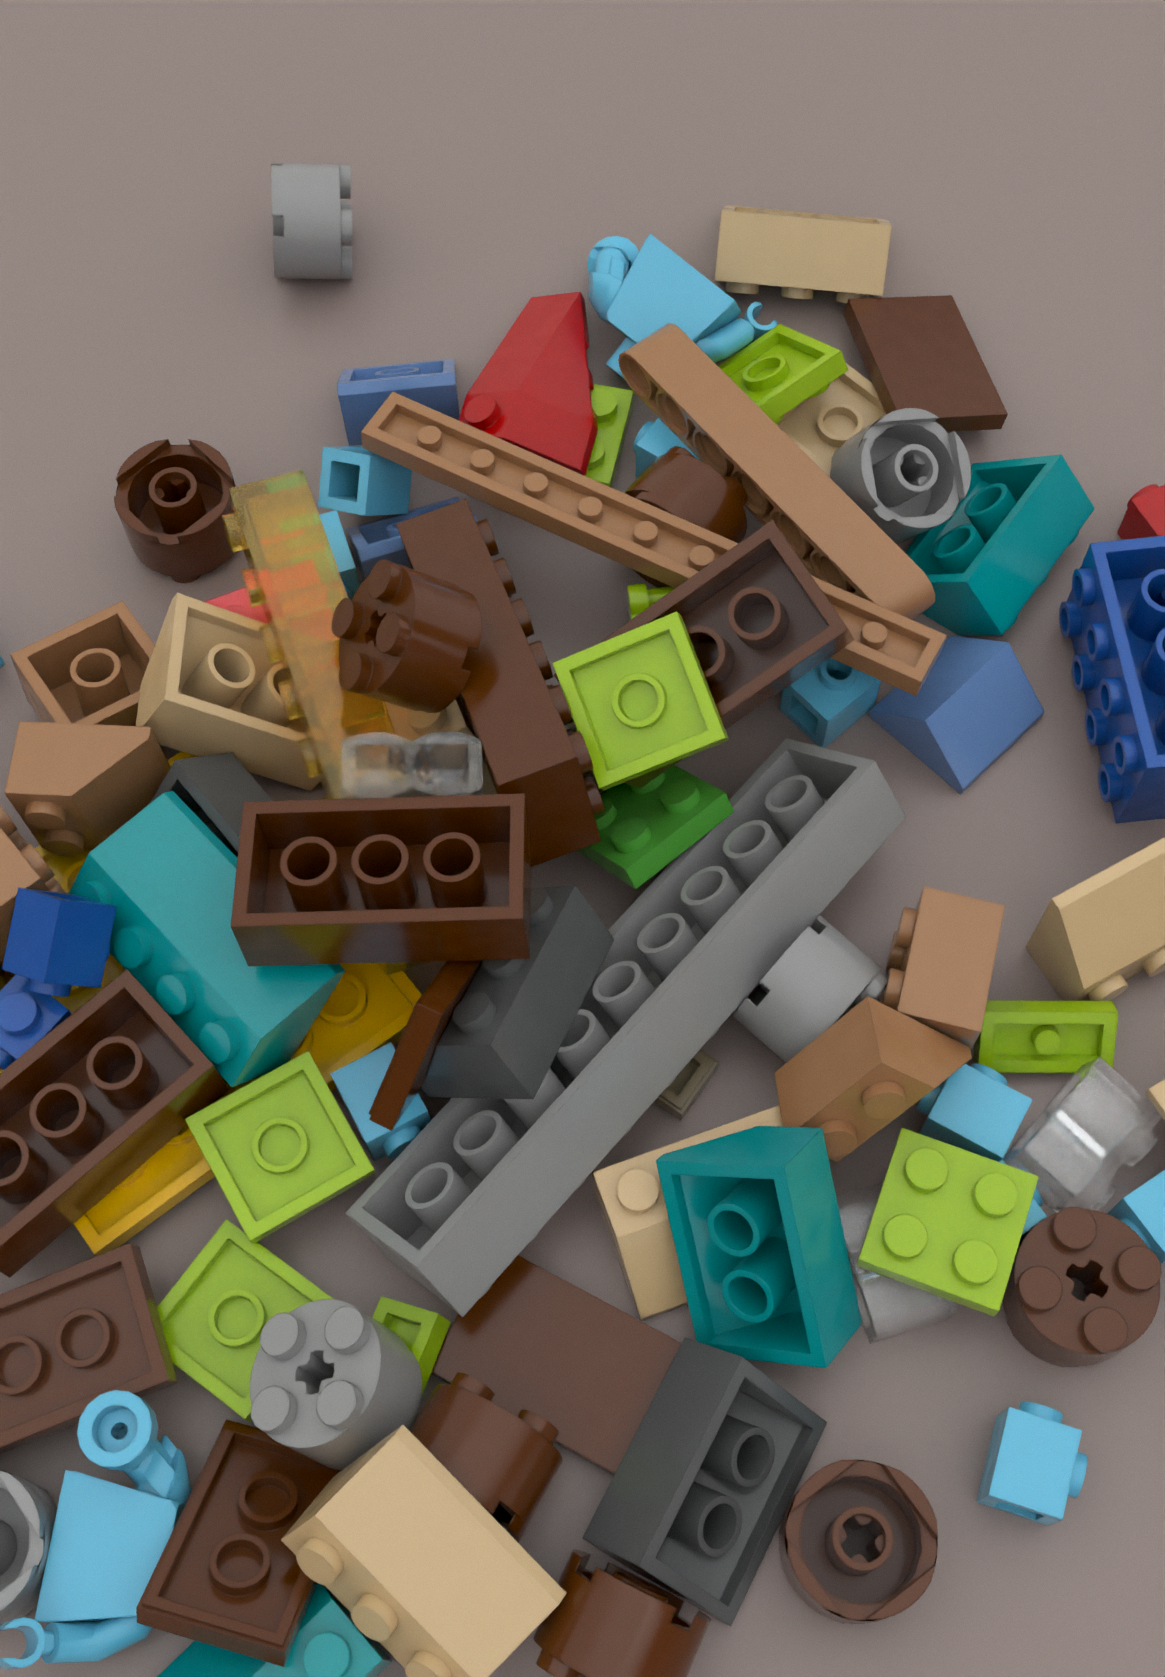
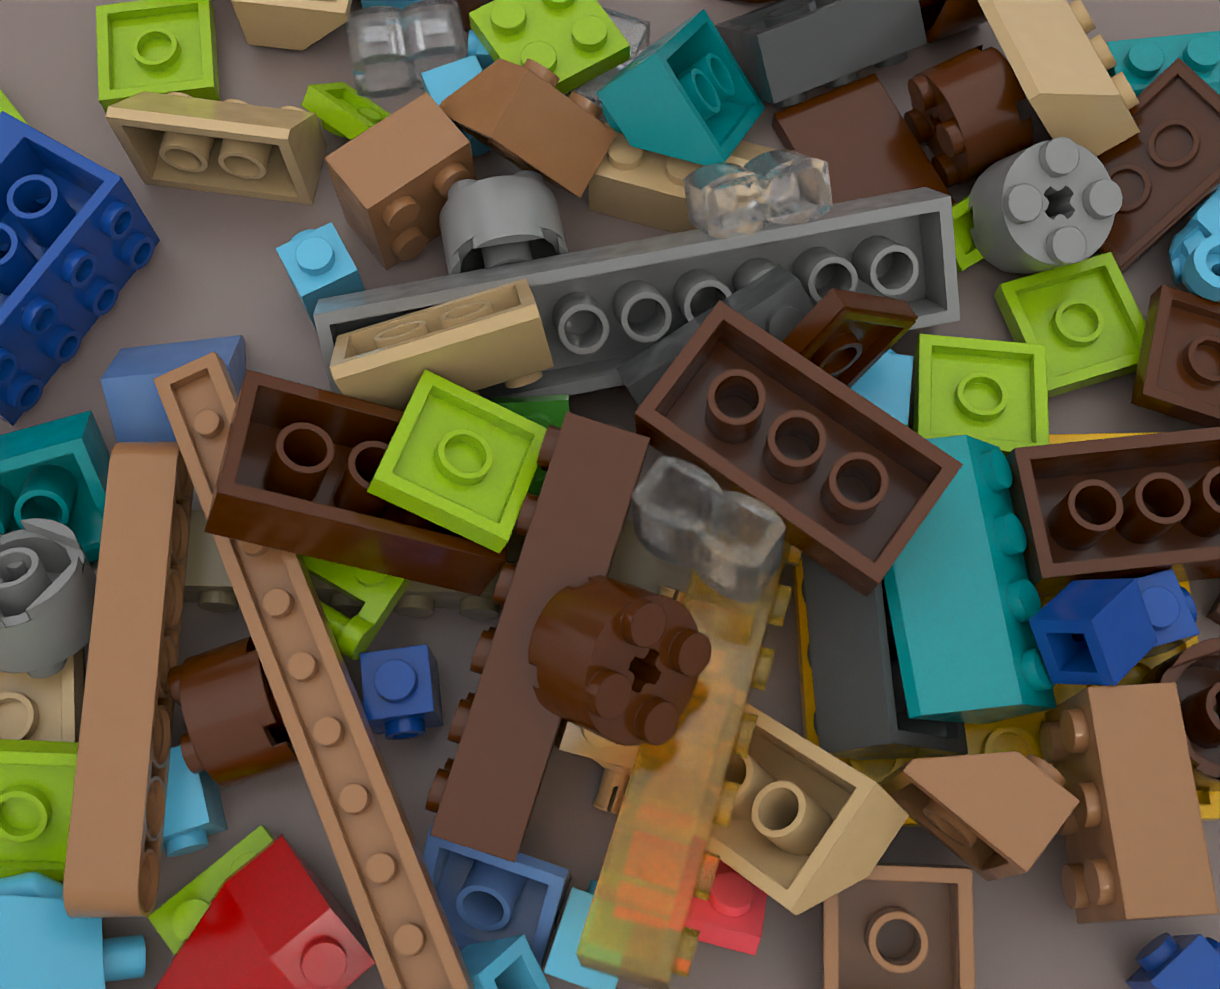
camera: 145 degrees left, 5 degrees up
none -> medium azure brick [276,222,365,330]
none -> tan slope [329,278,554,411]
none -> blue brick [359,644,444,740]
none -> clear brick [683,149,833,239]

